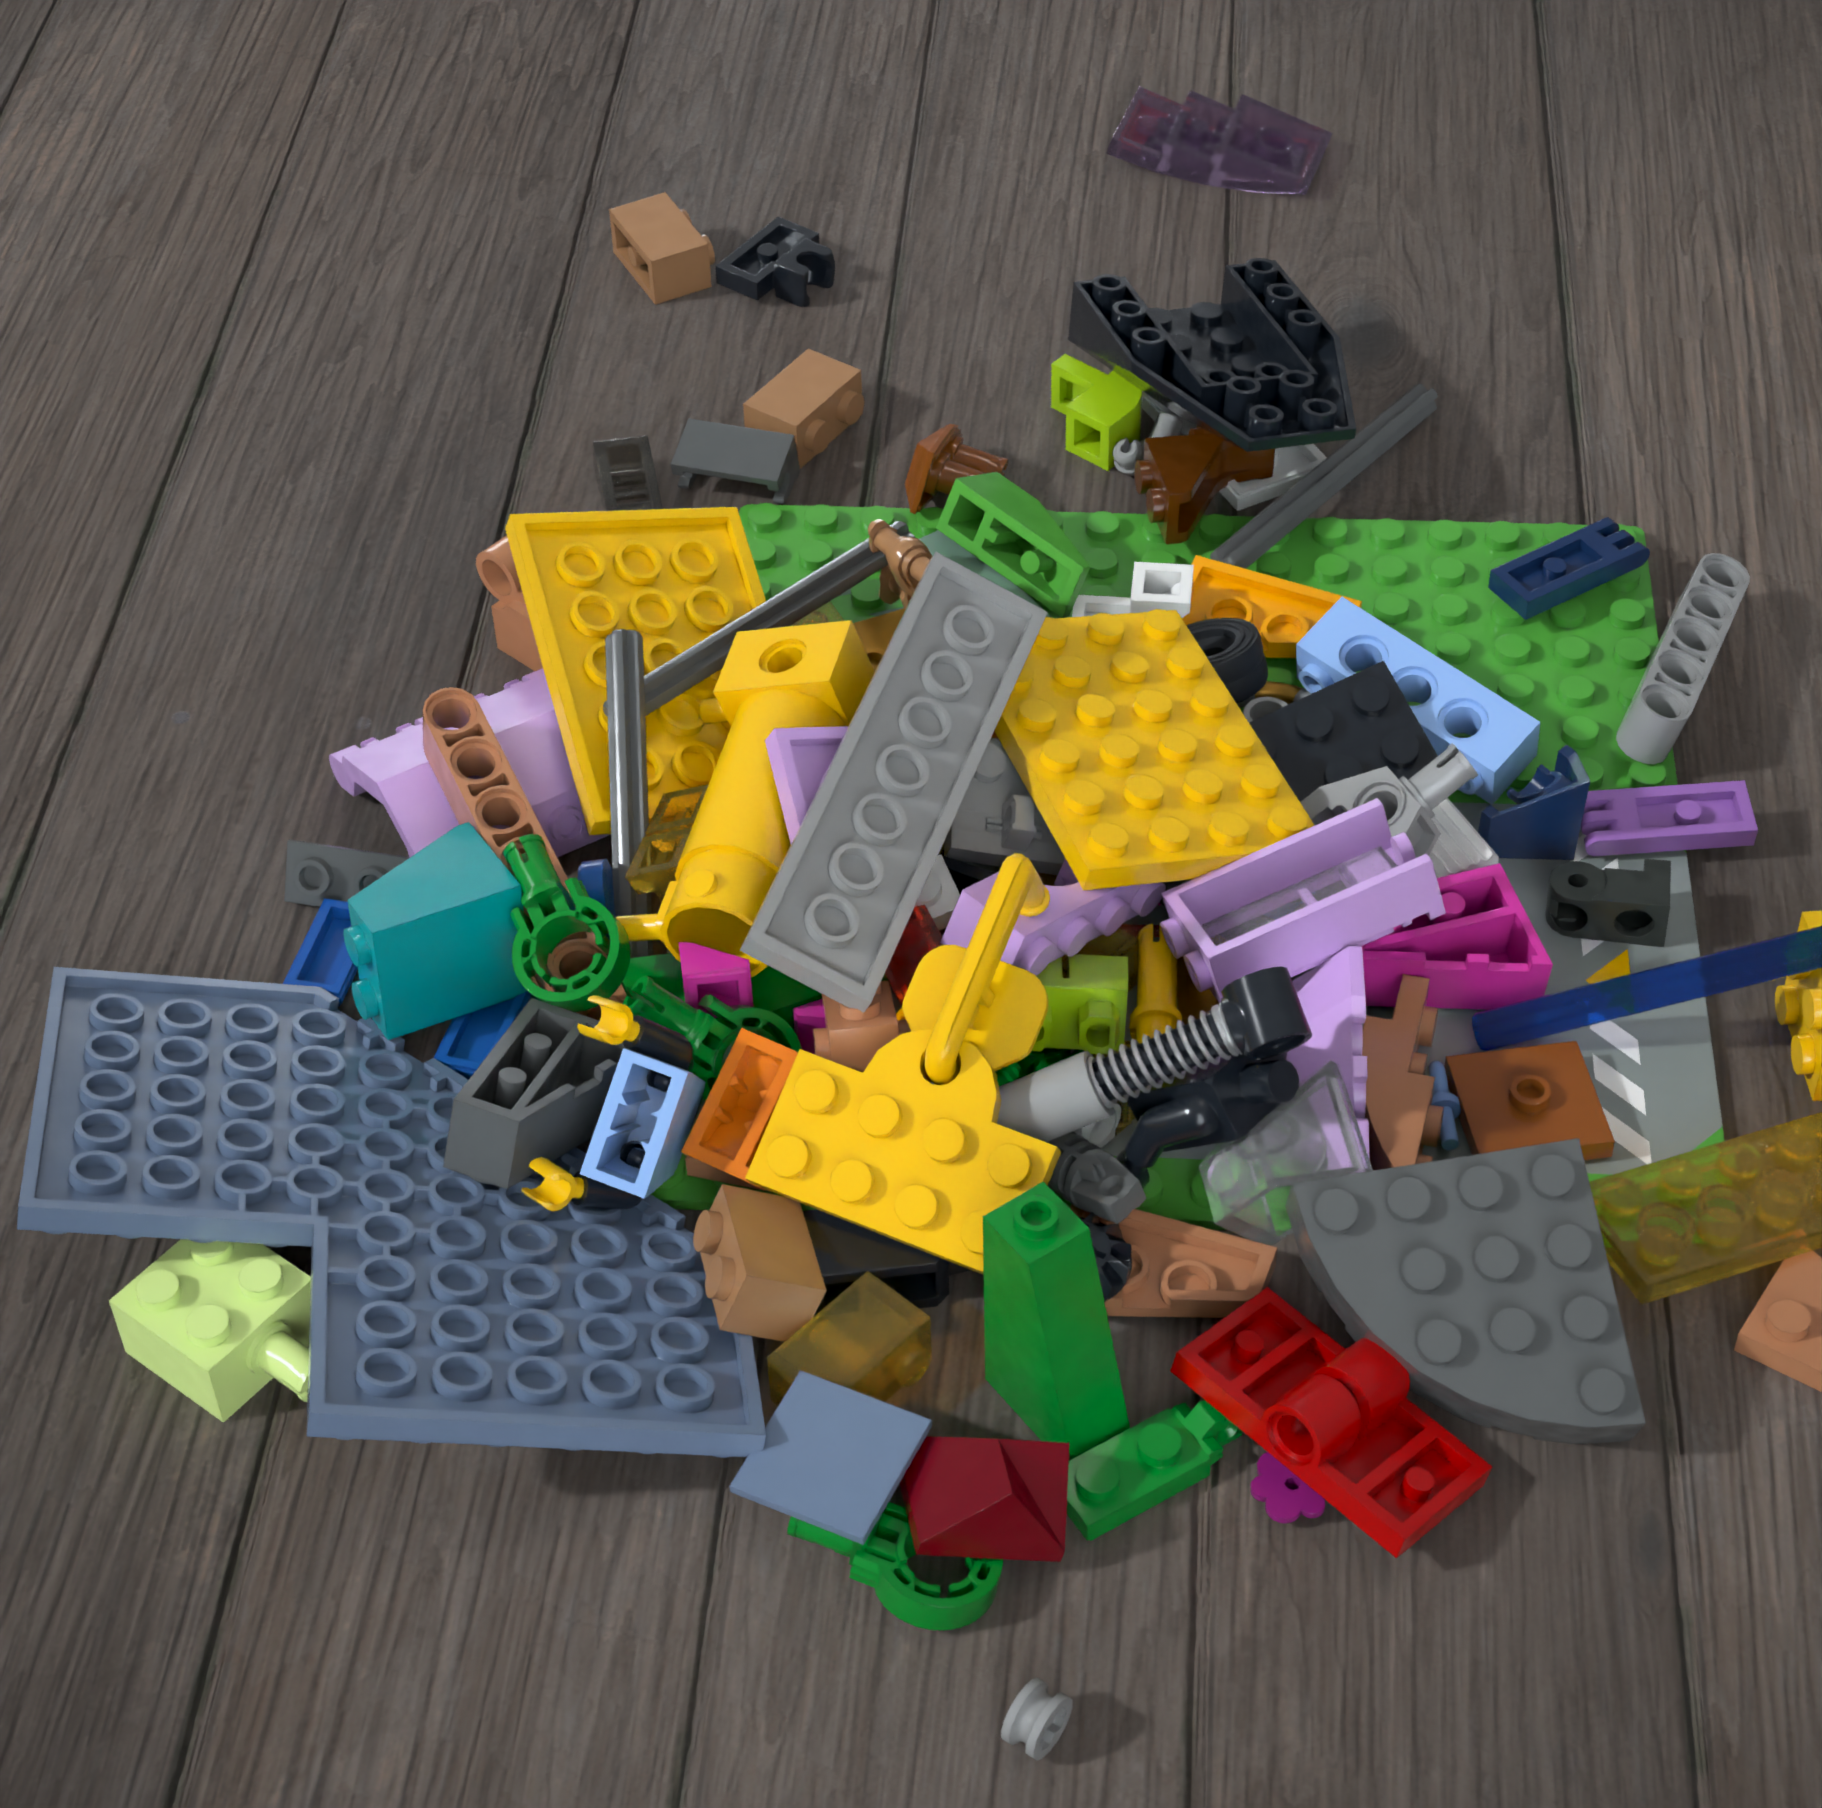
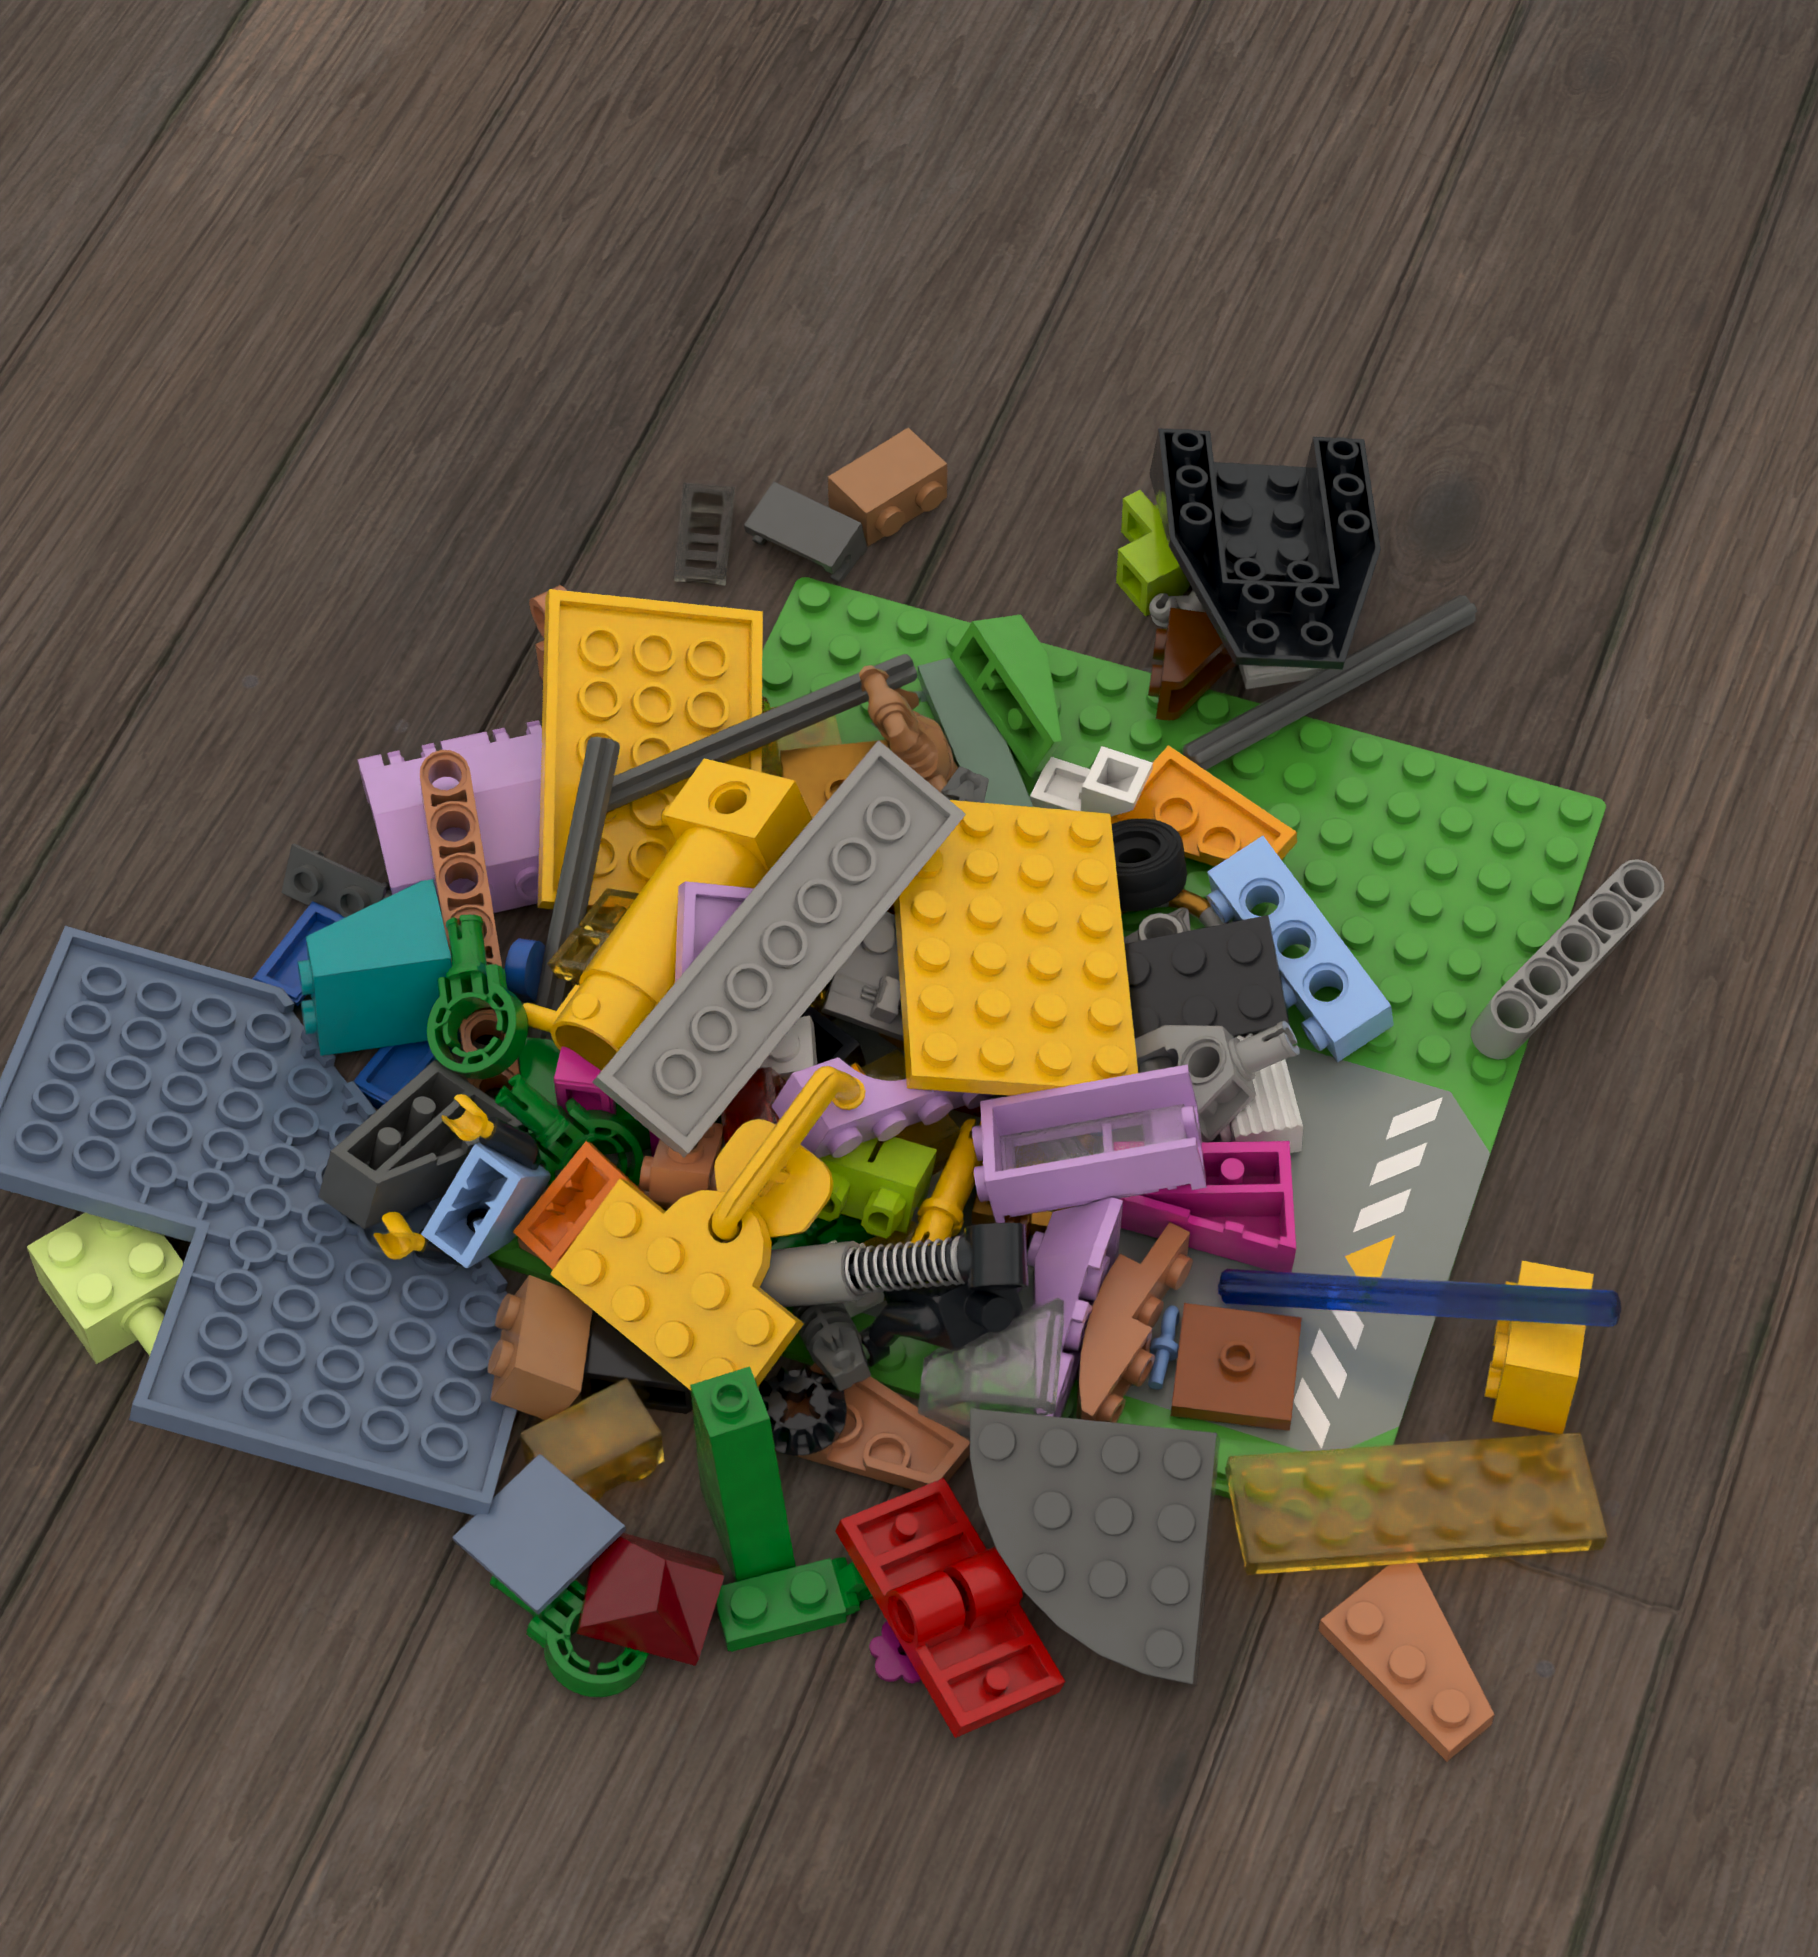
camera: 15 degrees right, 10 degrees up
medium nougat brick [609,192,715,305] -> none
black plate [715,216,835,307] -> none
dark orange connector [905,423,1009,514] -> none
light grey bush [1001,1677,1073,1761] -> none
clear purple slope [1106,86,1333,195] -> none
dark blue slope [1478,745,1590,860] -> none
dark blue hinge [1488,517,1650,620] -> none
pearl dark grey leg [1545,859,1671,947] -> none
medium lavender hinge [1581,780,1758,856] -> none

